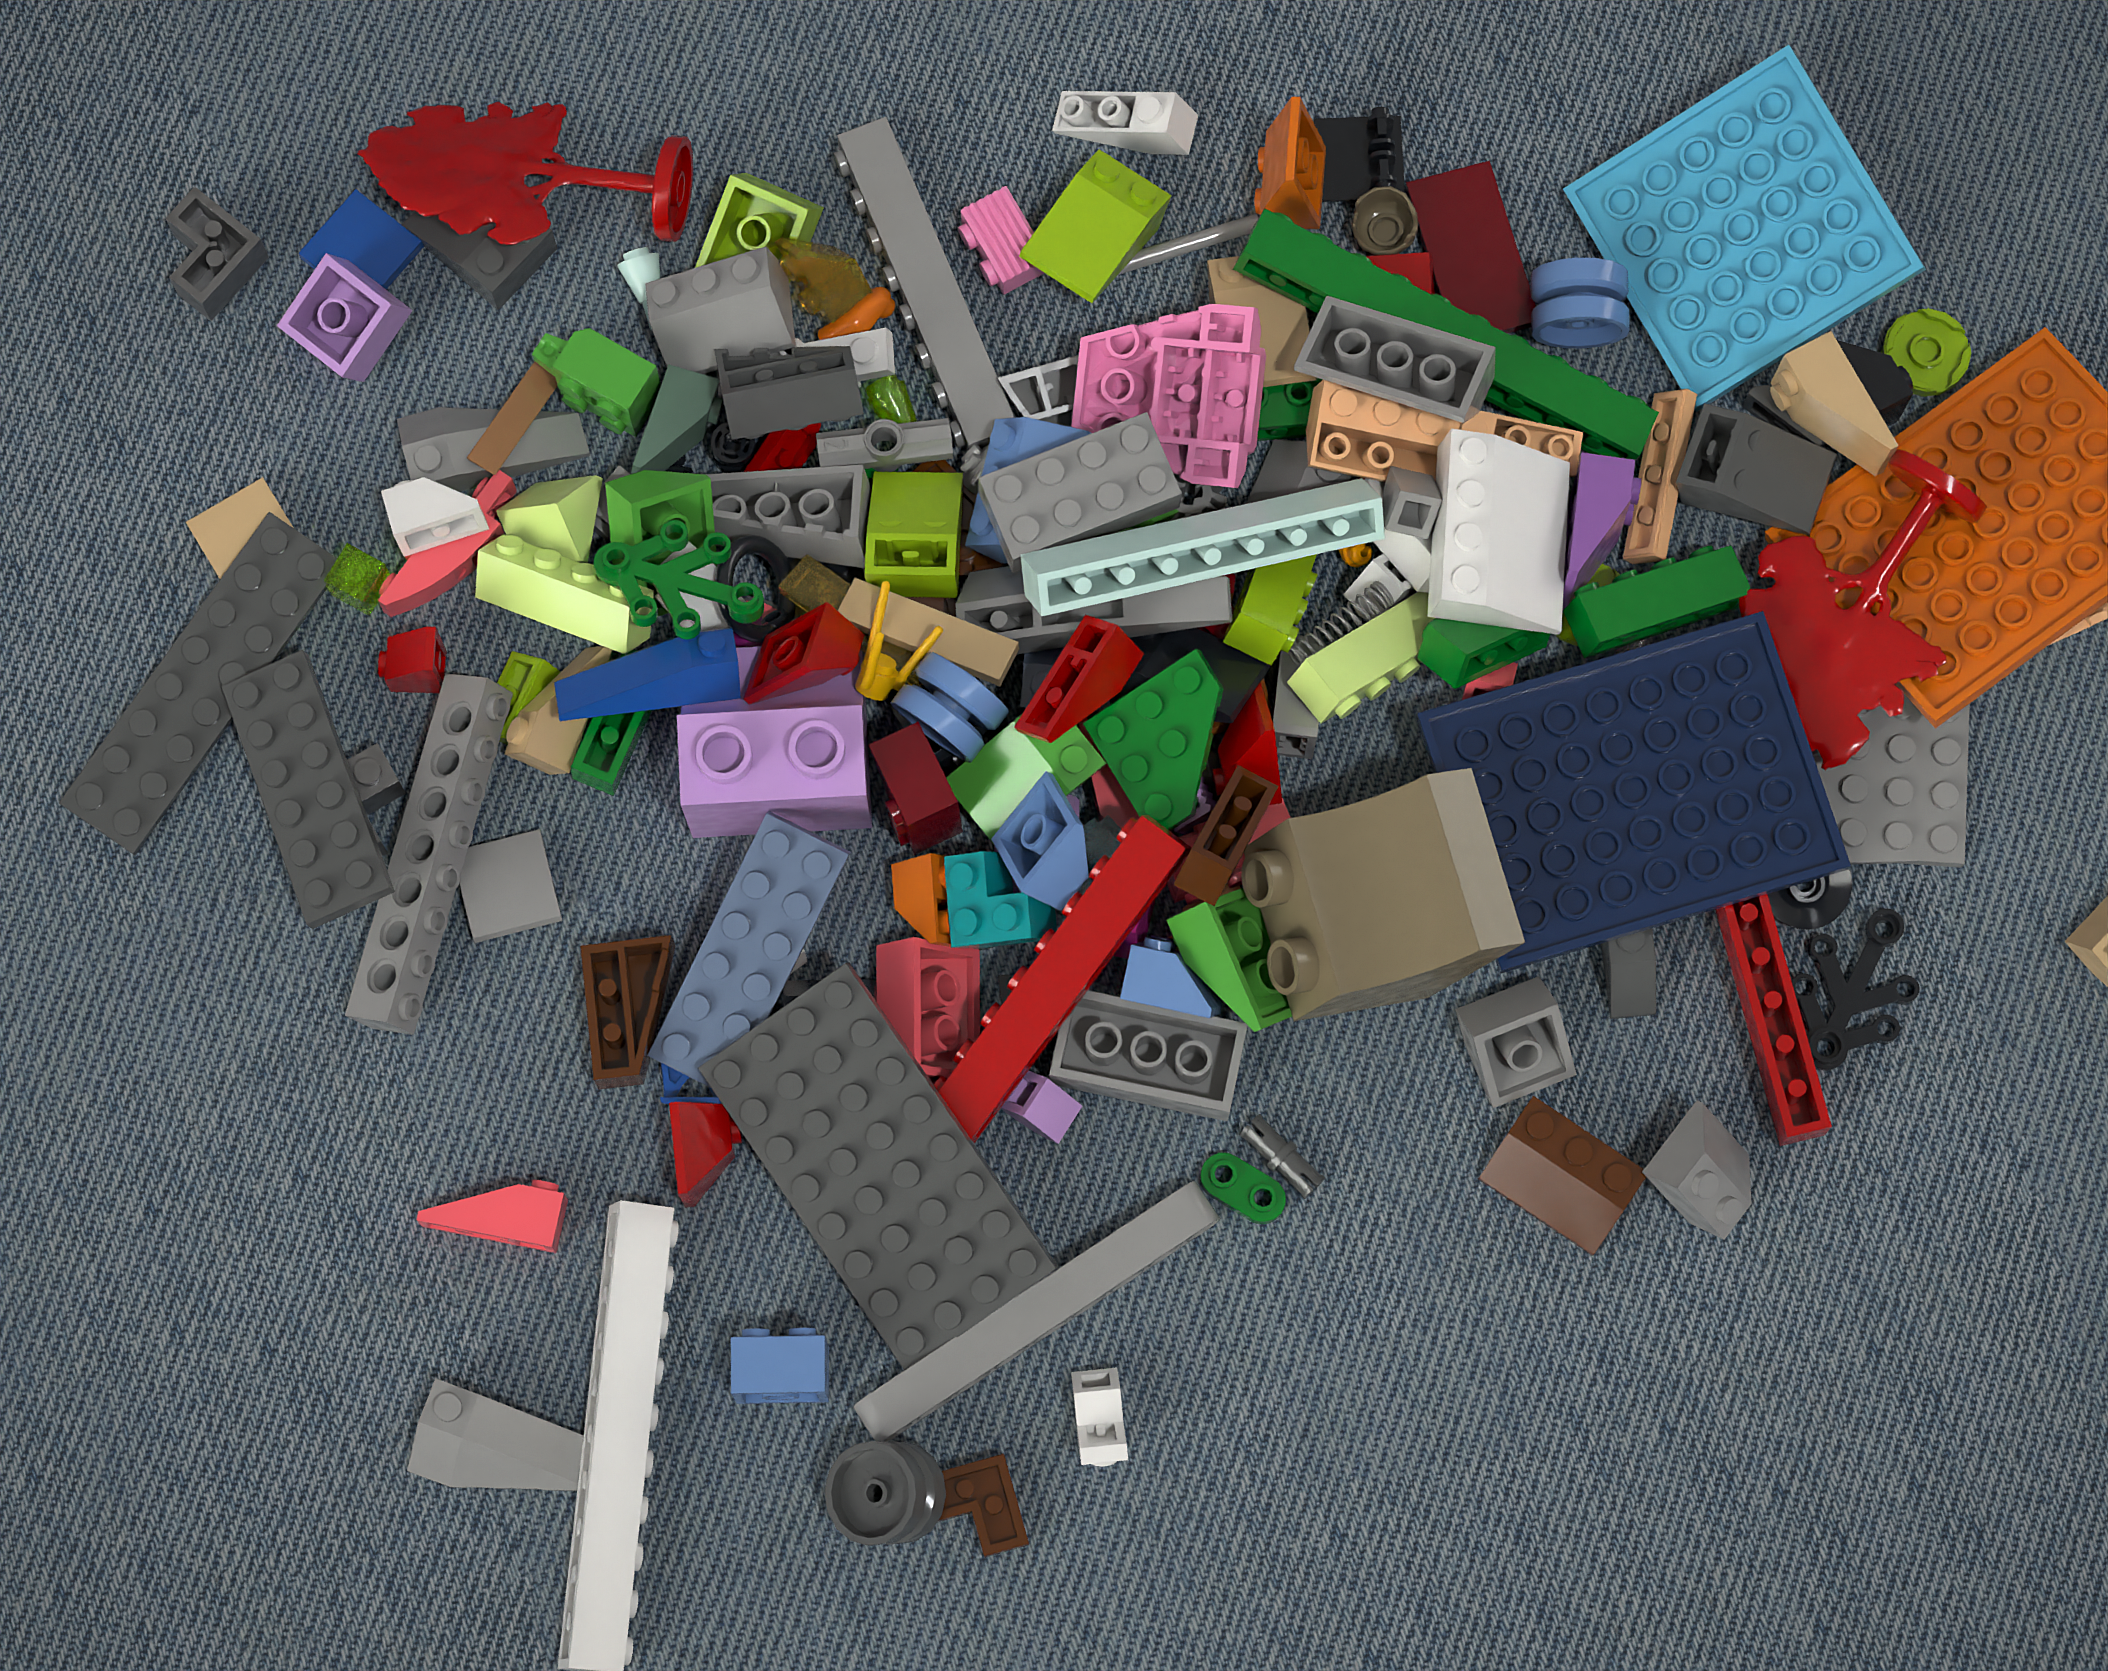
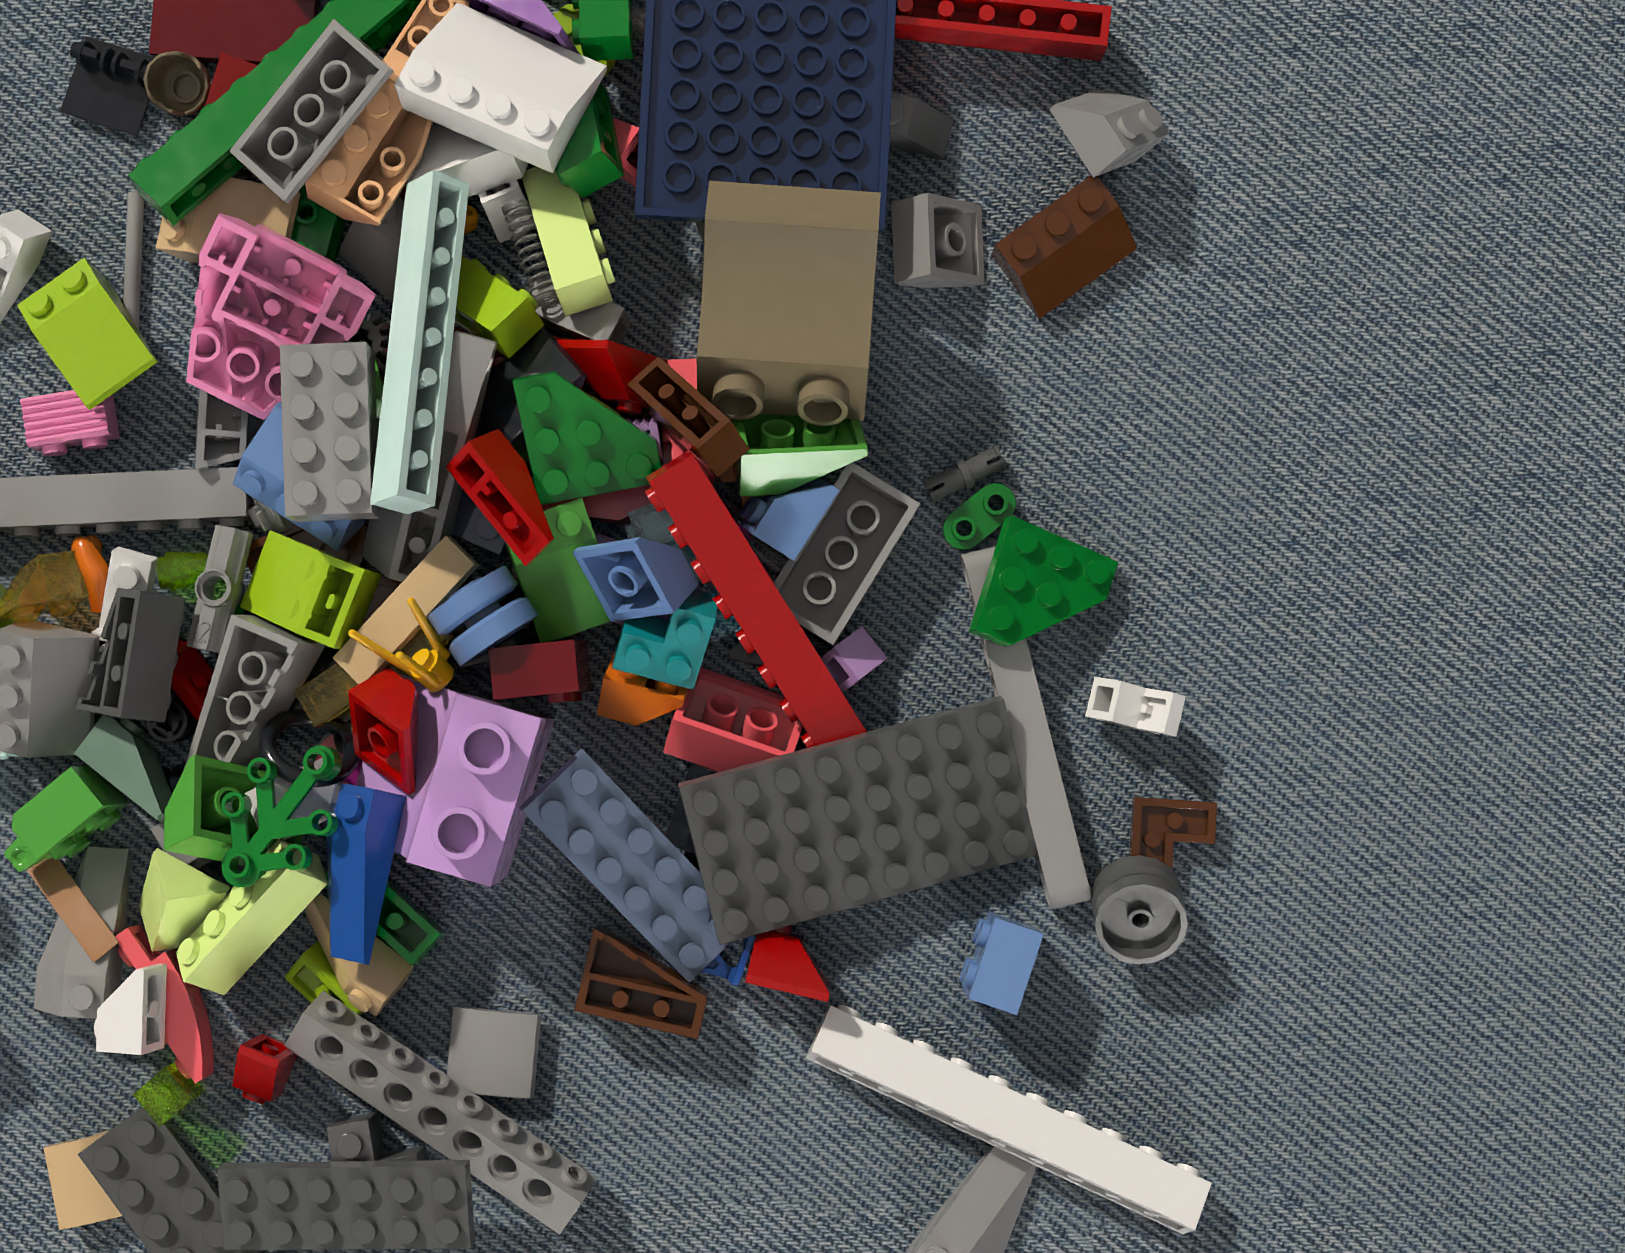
camera: 70 degrees left, 10 degrees up
coral slope [417,1180,568,1253] -> none
orange slope [1254,97,1326,229] -> none
light grey brick [1382,466,1443,539] -> none
none -> green plate [969,515,1118,647]

